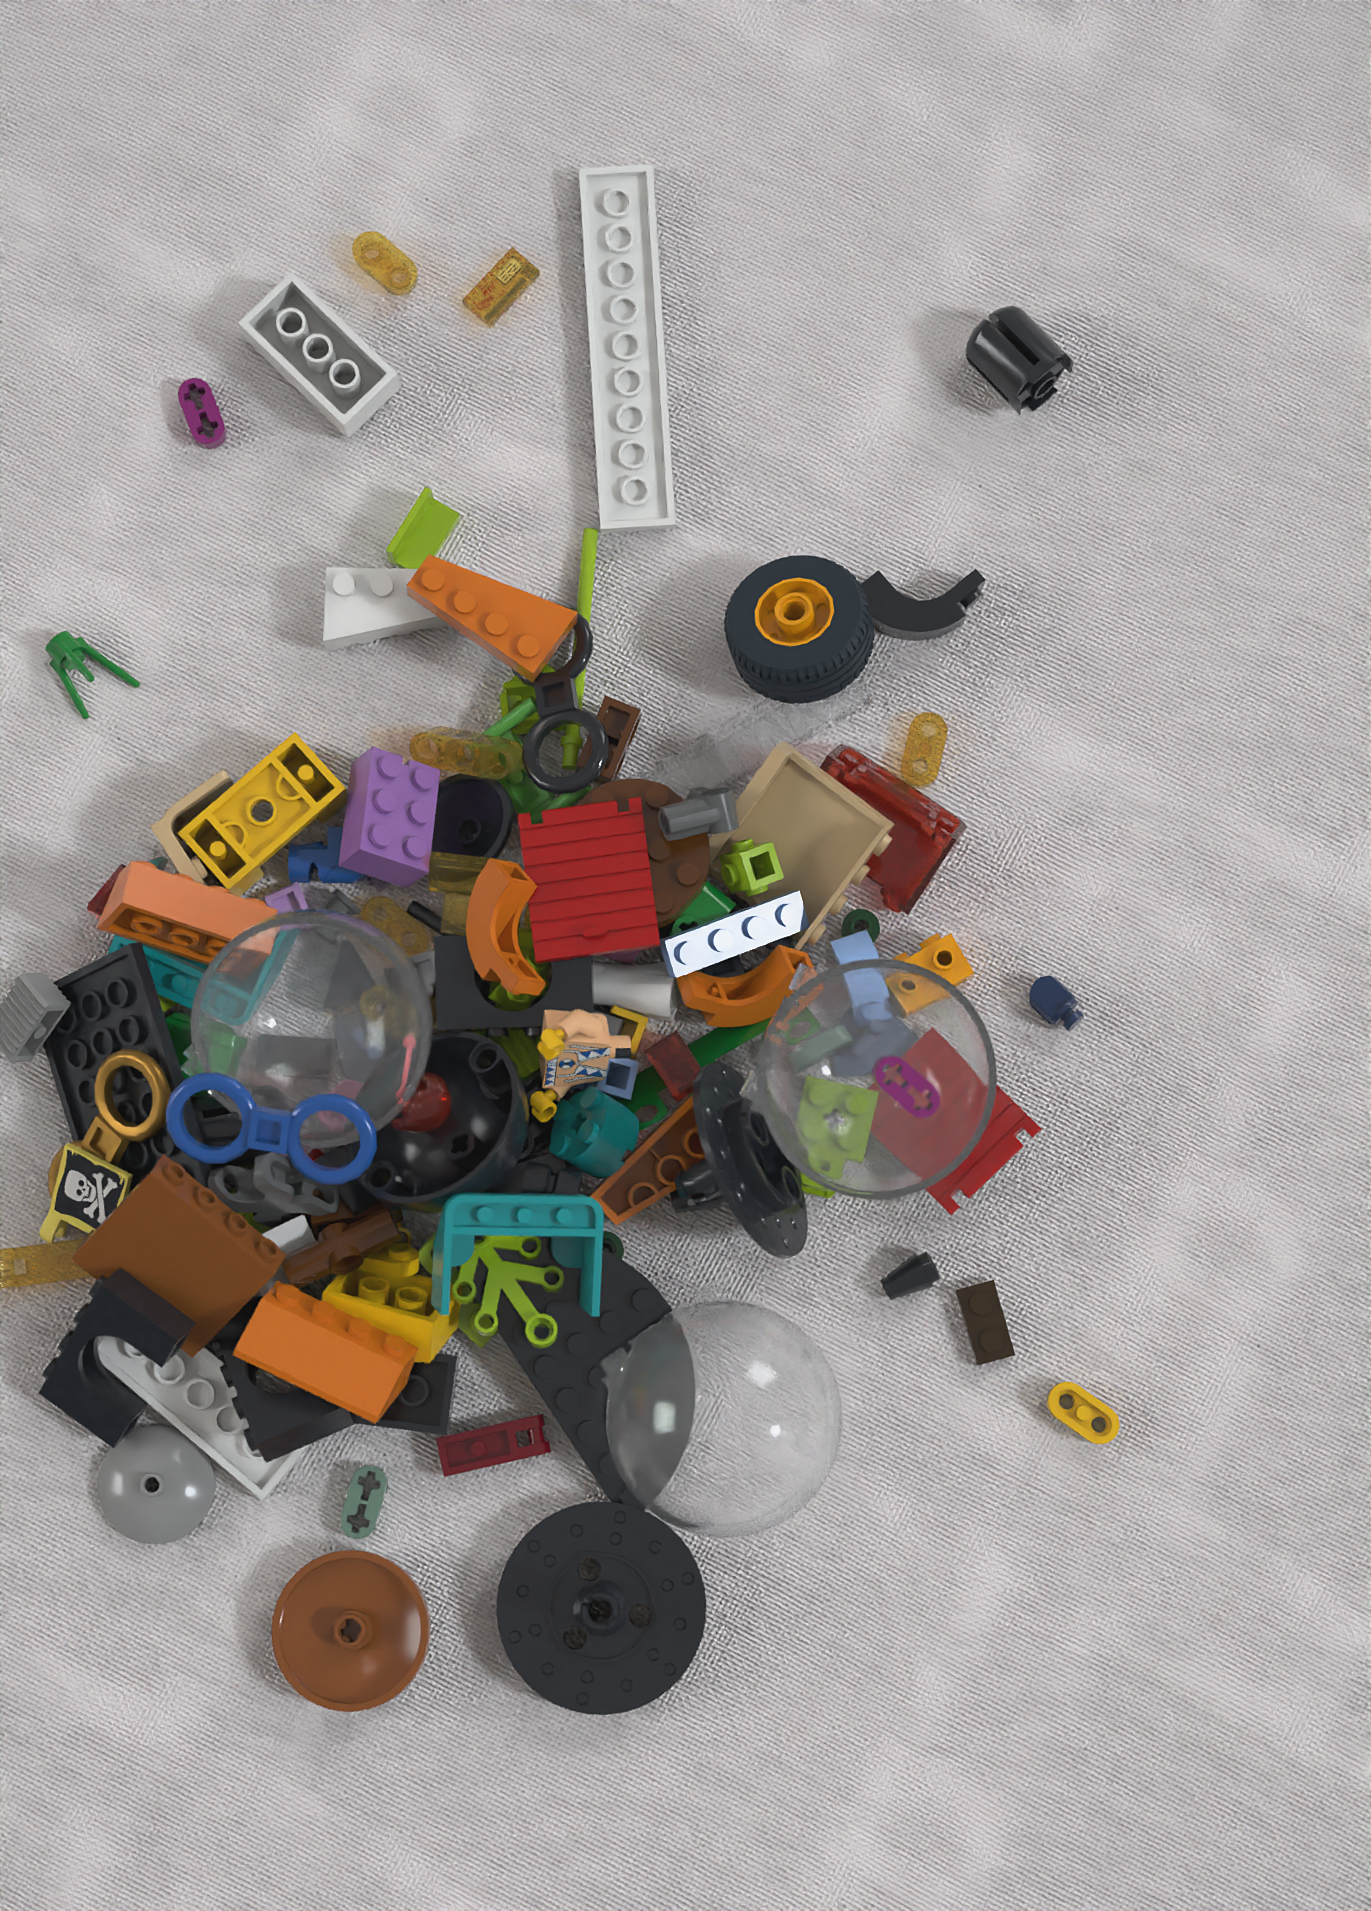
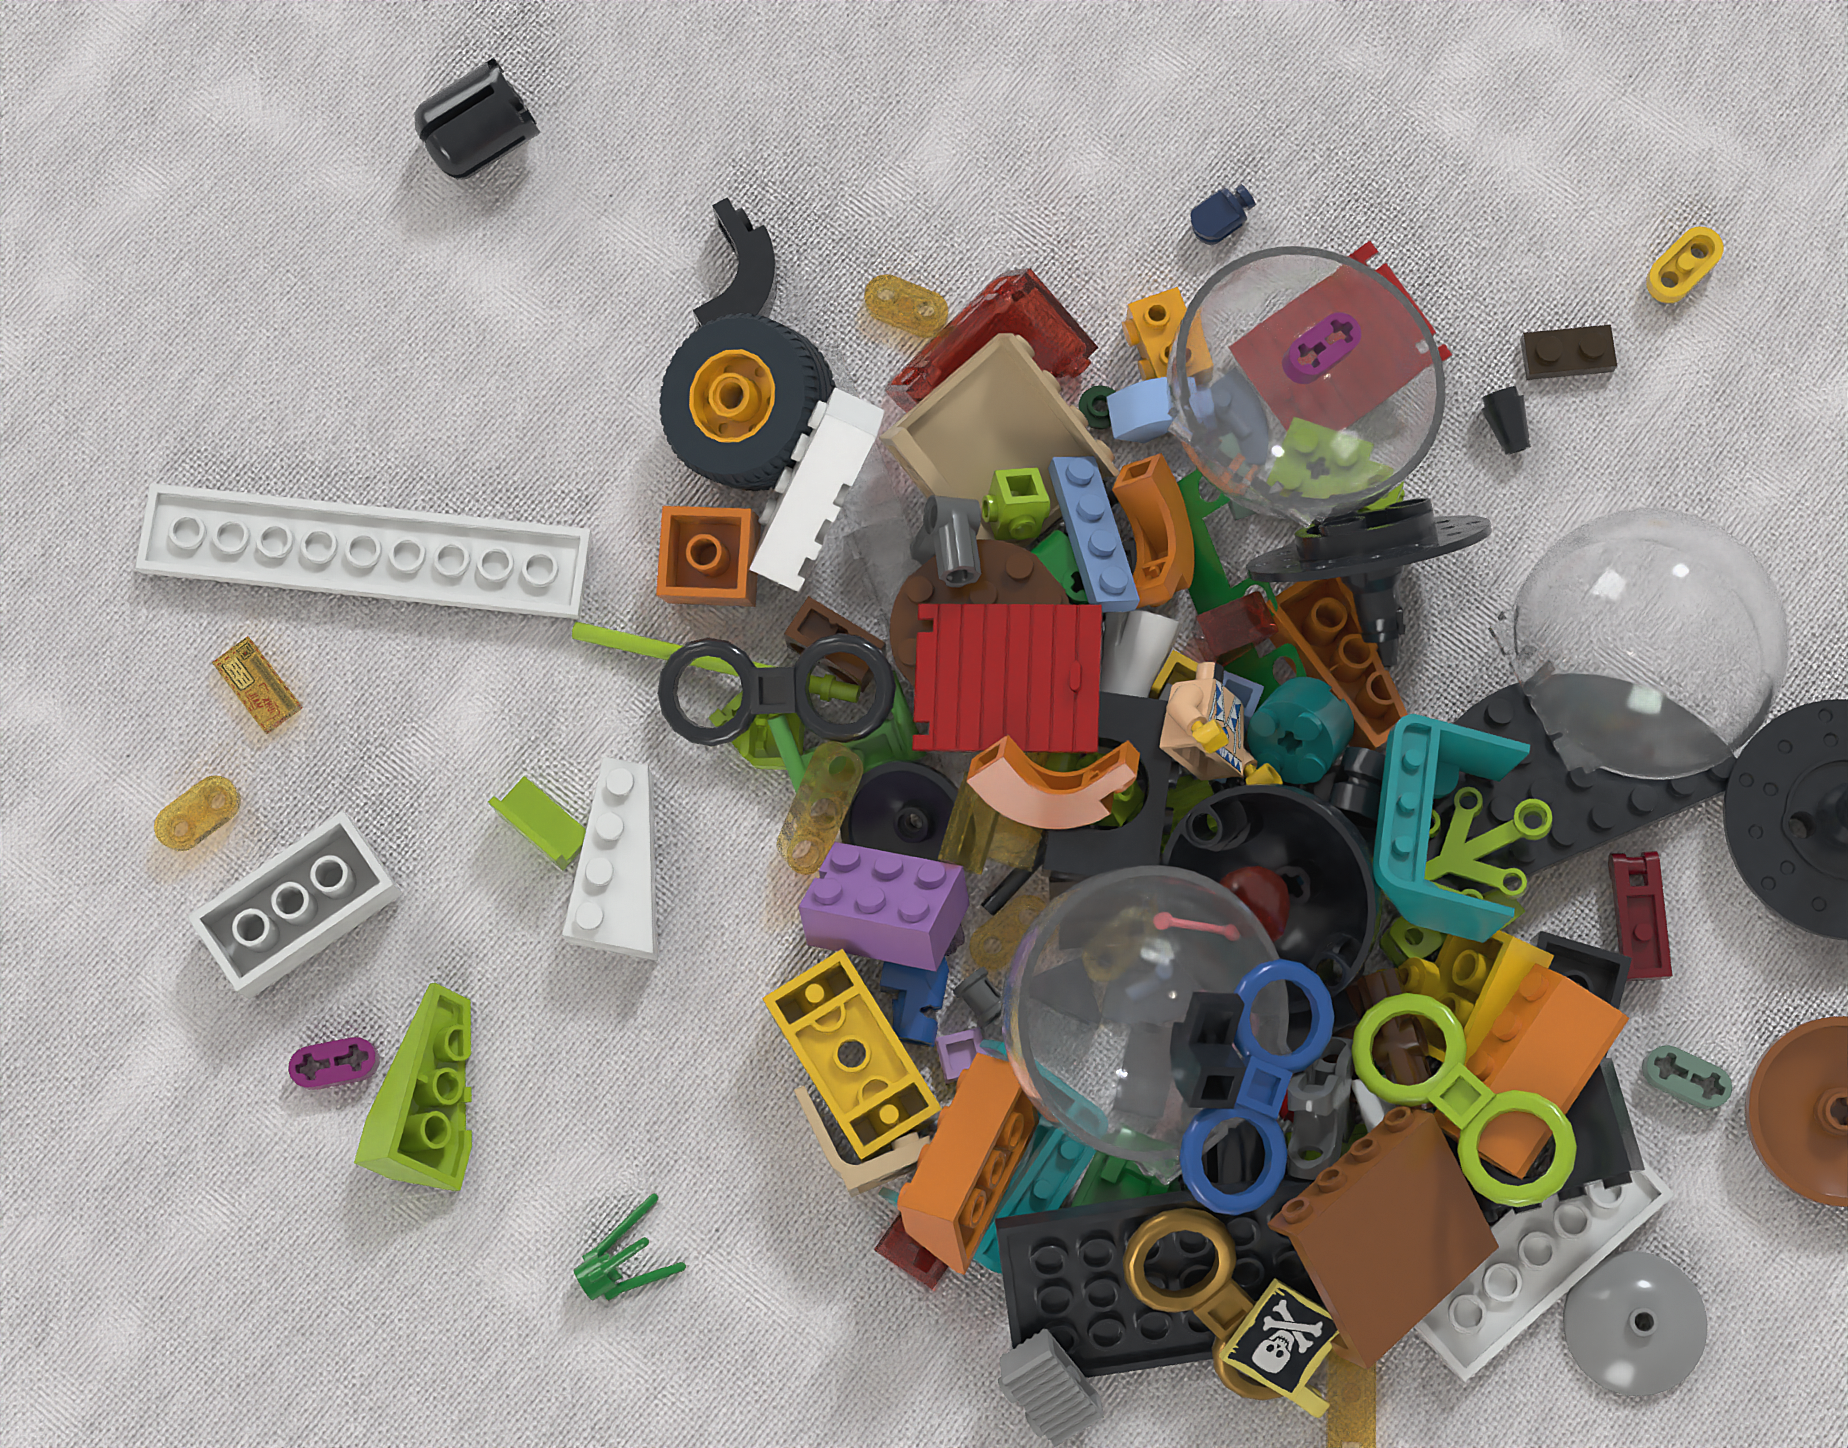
camera: 75 degrees left, 5 degrees down
black arch [39,1267,196,1449] -> none
orange wedge [406,554,578,683] -> none
none -> lime wedge [354,983,472,1191]
none -> orange brick [656,506,761,607]
none -> white wedge [749,387,885,592]
none -> black brick [1170,992,1246,1109]
none -> lime bar [1351,993,1577,1207]

